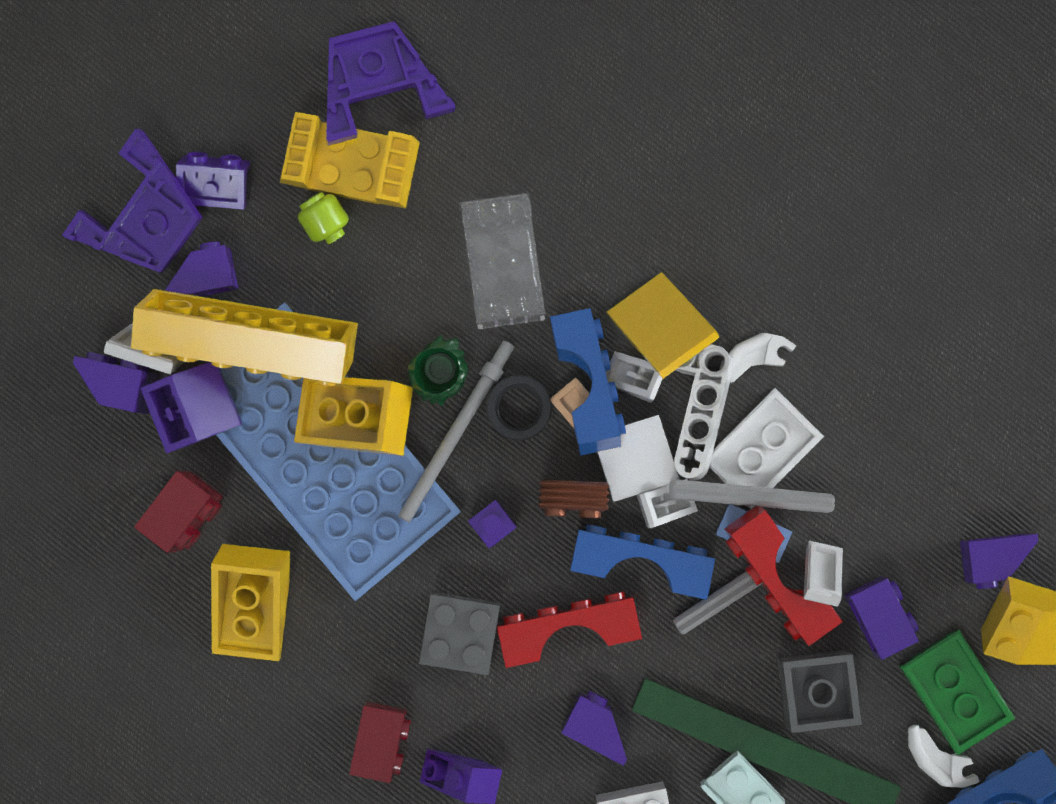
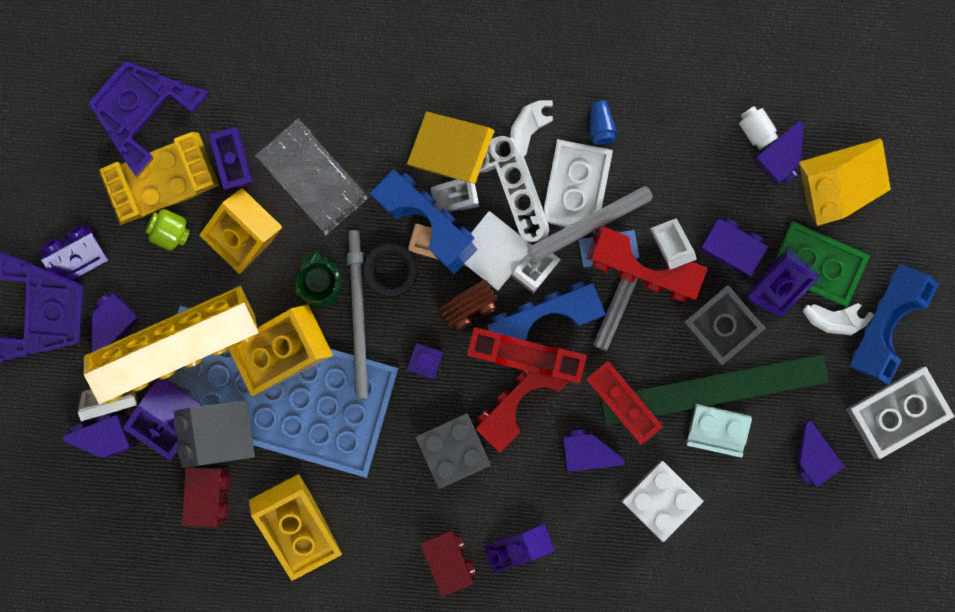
camera: 35 degrees left, 0 degrees up
none -> dark grey brick [174,400,255,468]
none -> yellow slope [199,188,282,274]
none -> dark purple brick [209,127,254,193]
none -> red arch [467,327,587,384]
none -> red plate [586,361,663,445]
none -> blue cone [589,101,617,145]
none -> white brick [739,106,778,150]
none -> dark purple slope [748,247,820,317]

